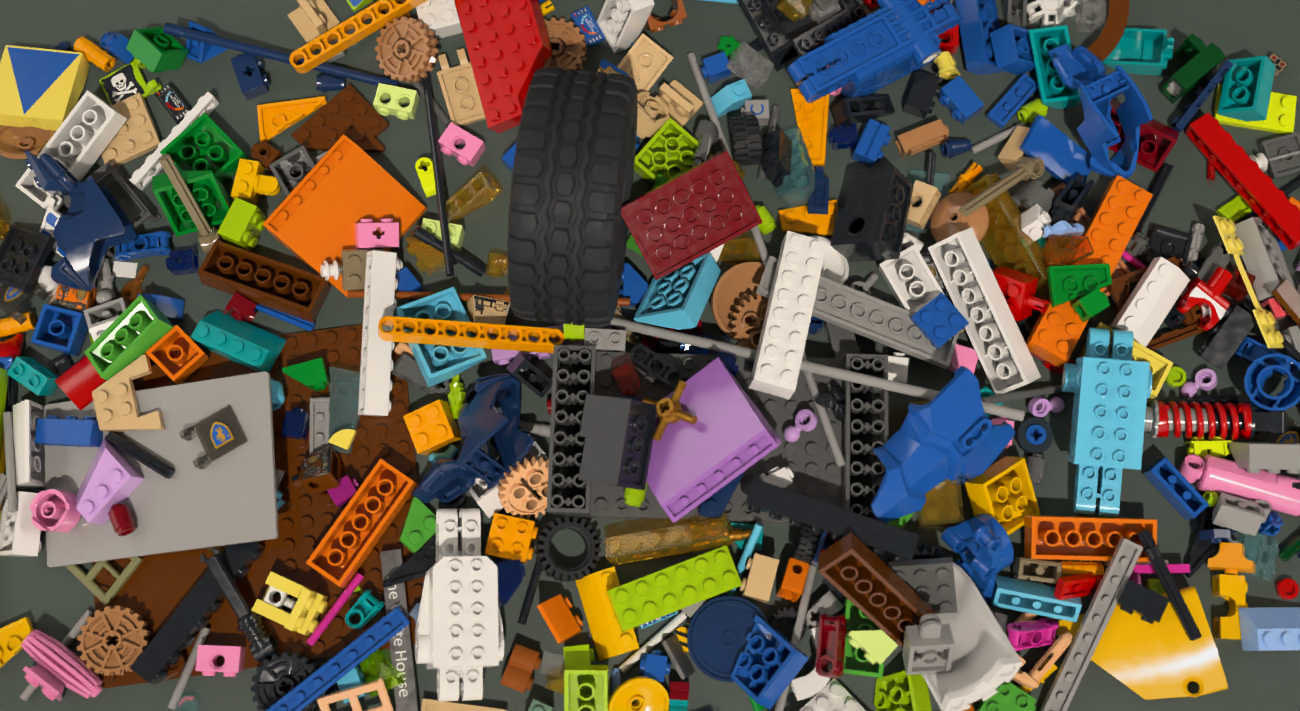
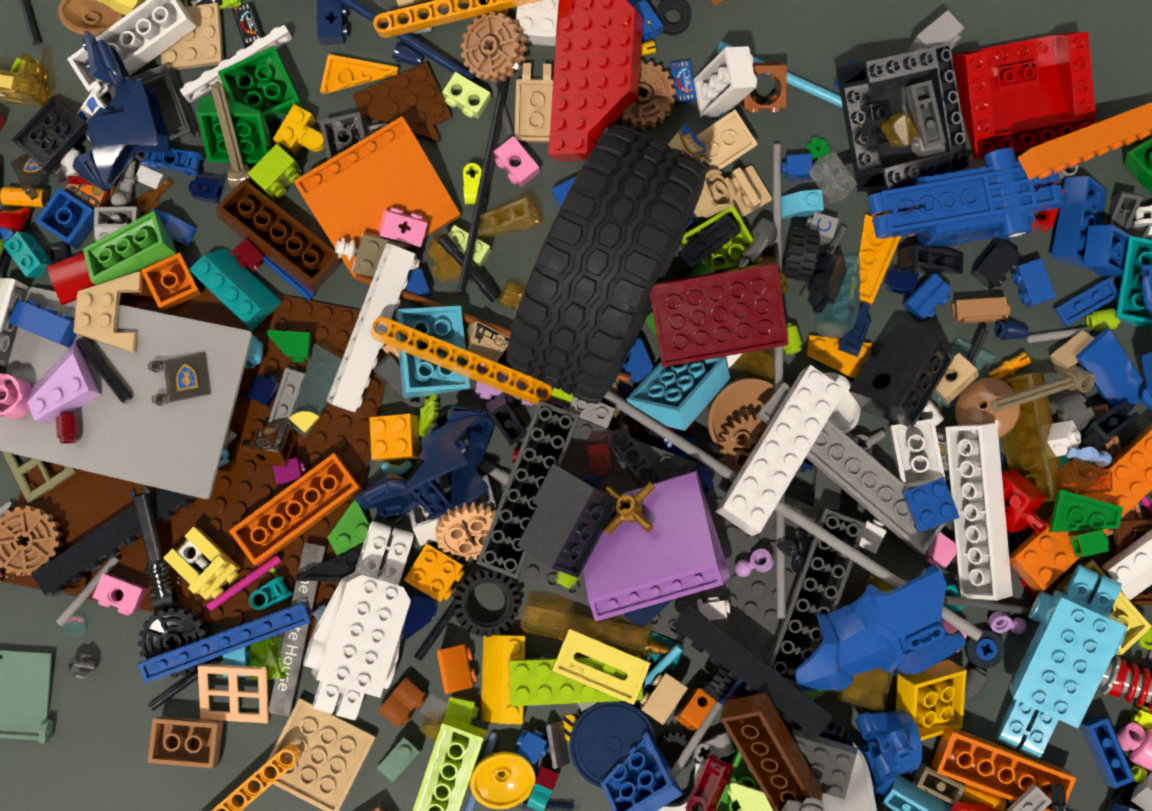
camera: 20 degrees right, 5 degrees up
reddish brown brick [251,140,283,173] -> none
white bar [619,611,687,673] -> none
light yellow piece [933,51,961,81] -> none
none -> red piece [62,176,91,185]
none -> light yellow piece [552,629,651,705]
none -> black plate [678,214,741,270]

